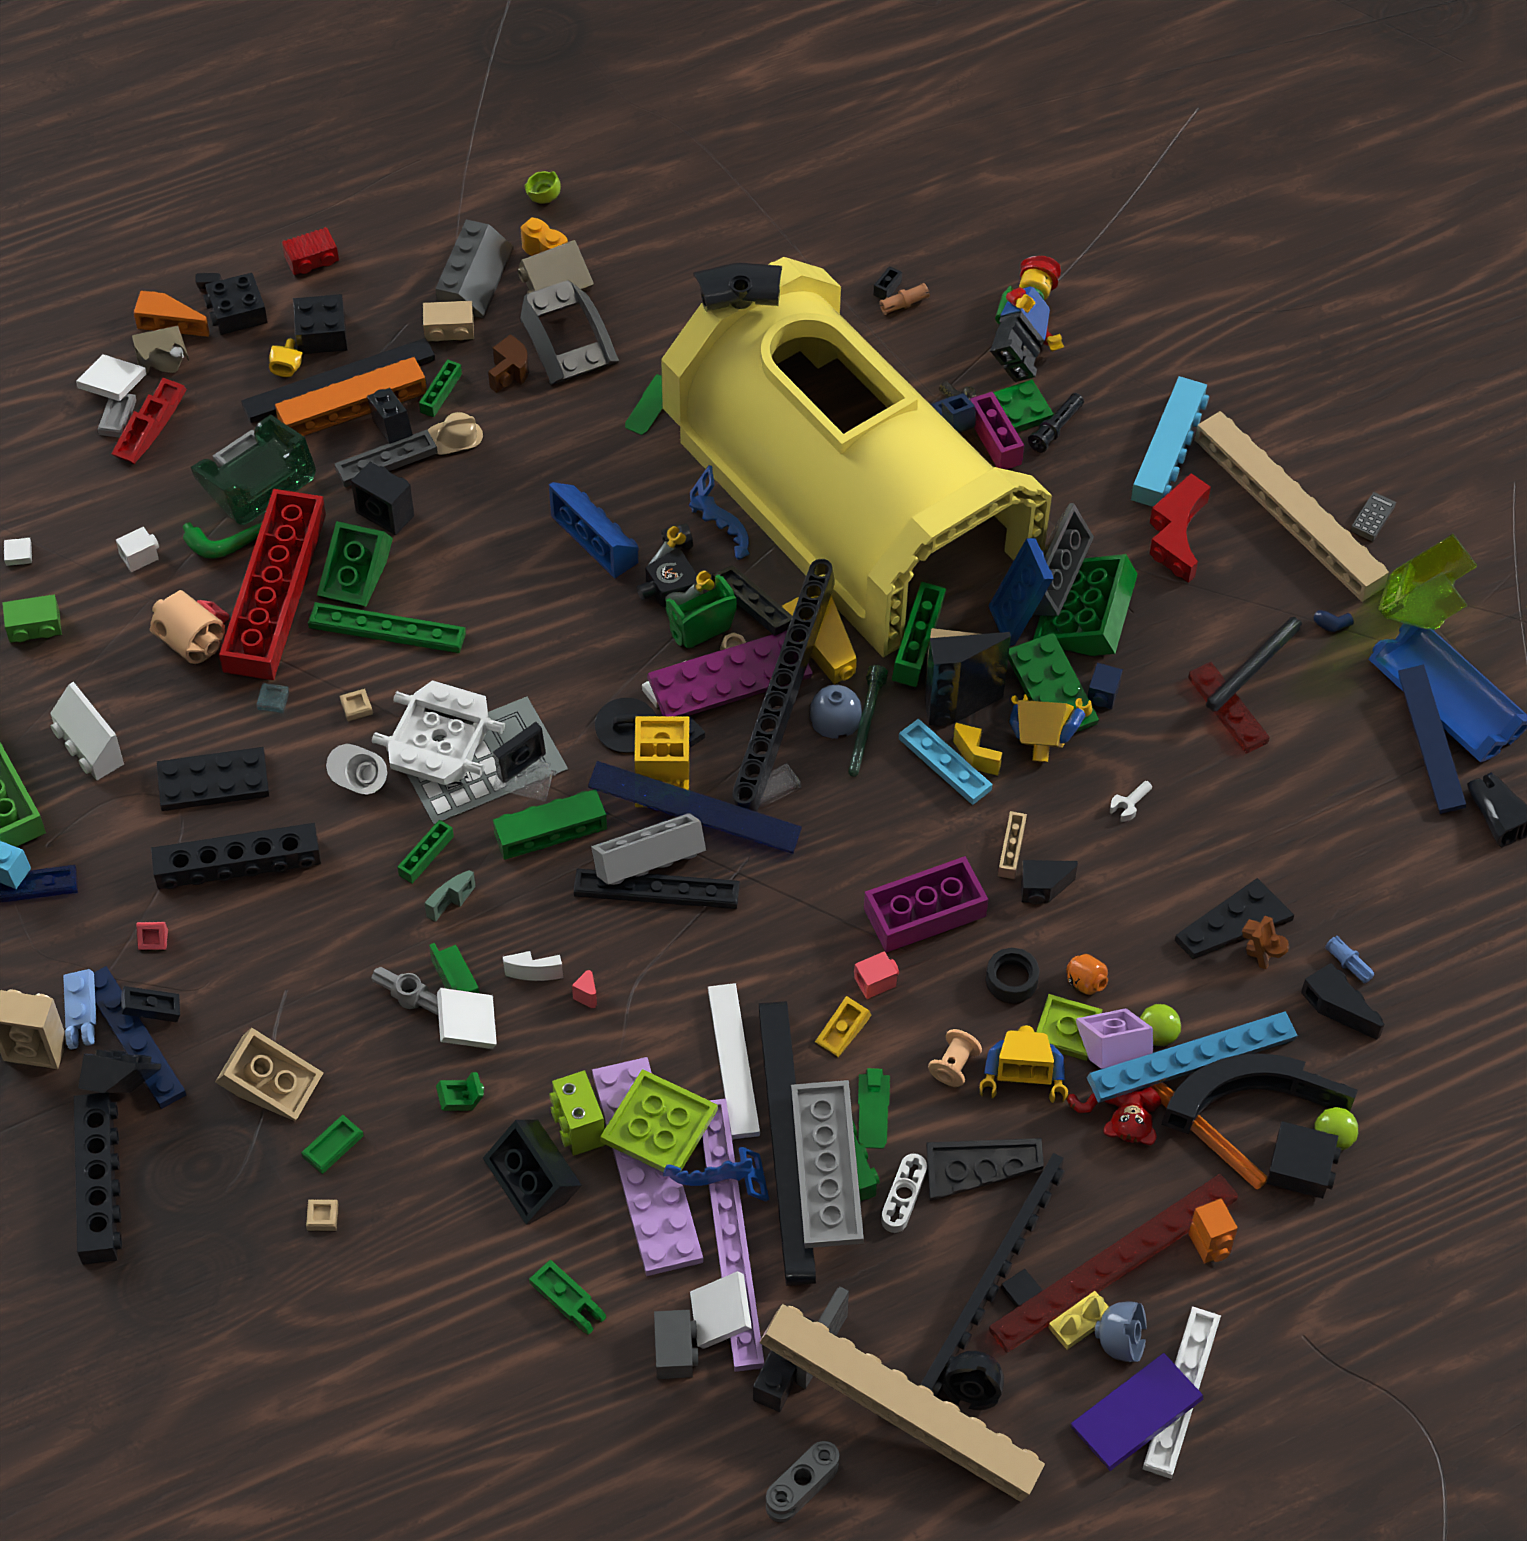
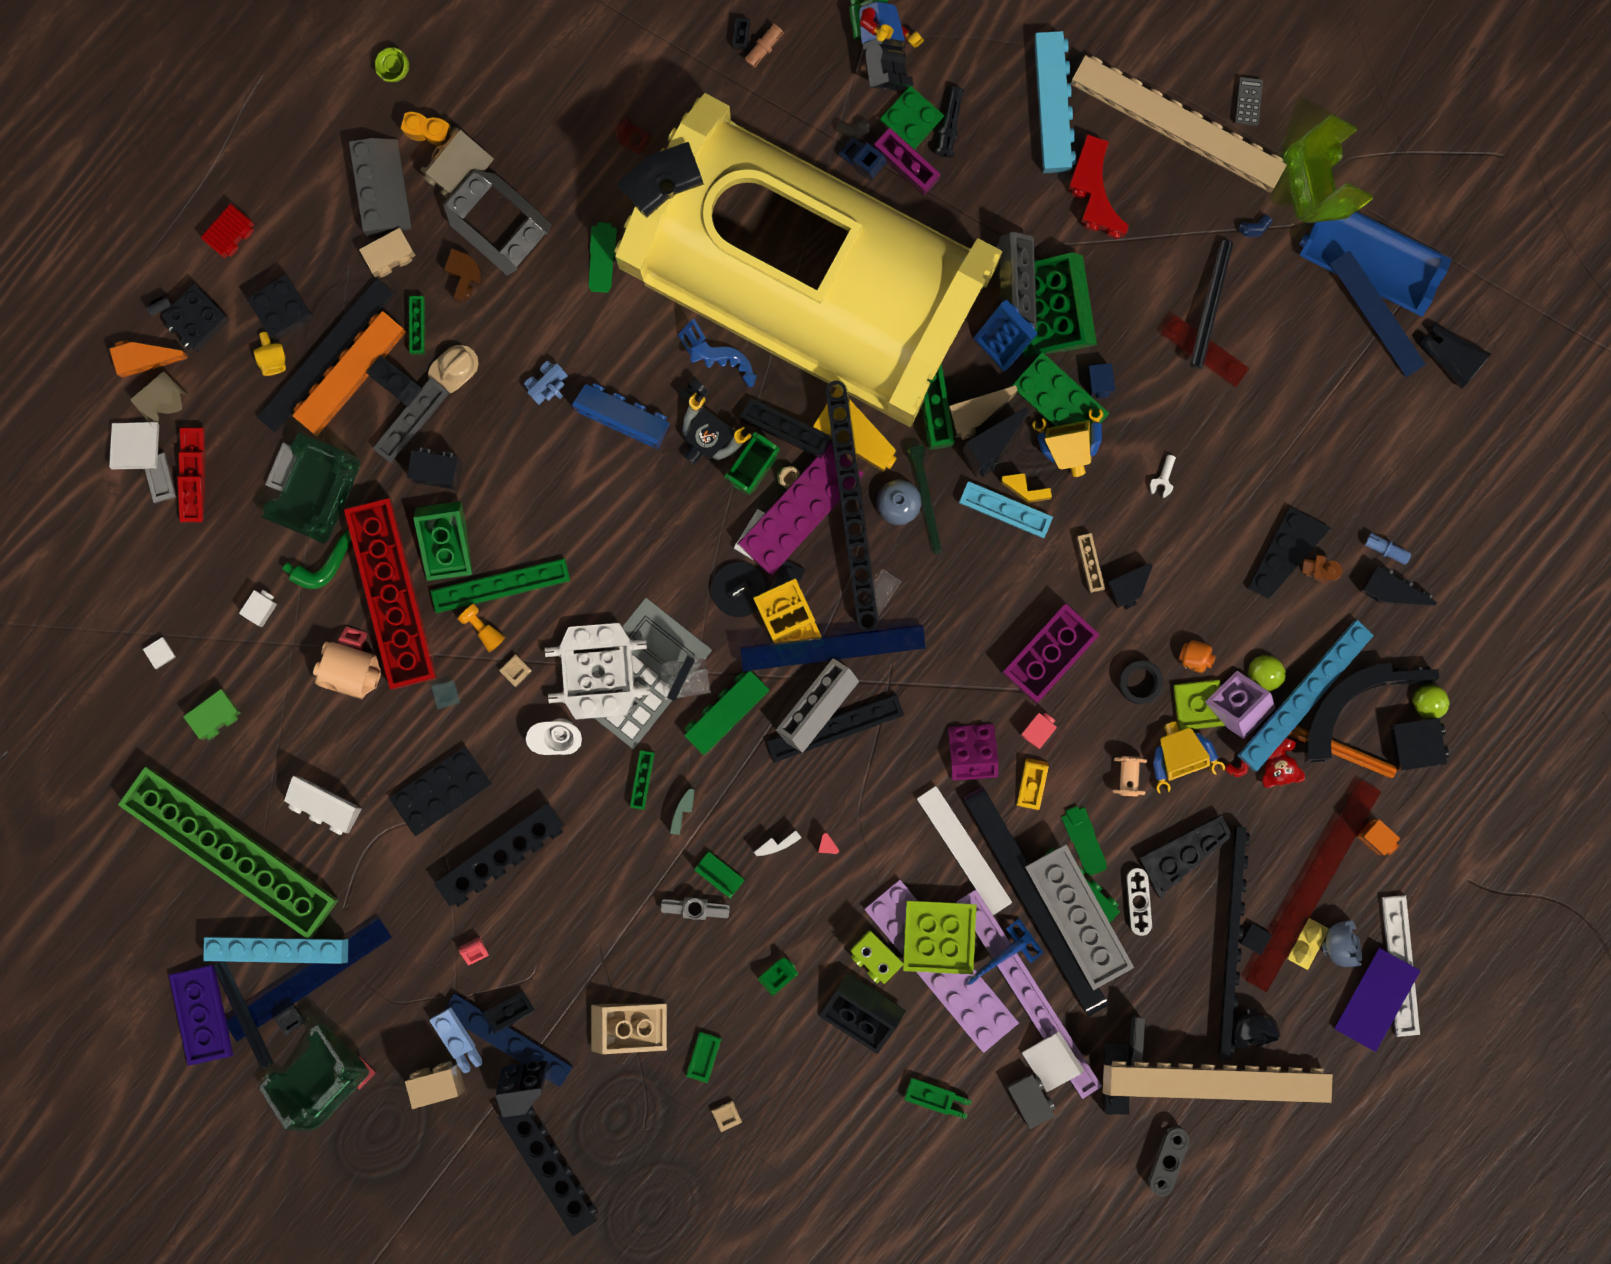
camera: 25 degrees left, 30 degrees up
white tile [437,988,497,1049] -> none
none -> light orange piece [458,604,506,653]
none -> medium blue hips [524,361,568,405]
none -> magenta bracket [948,724,999,781]

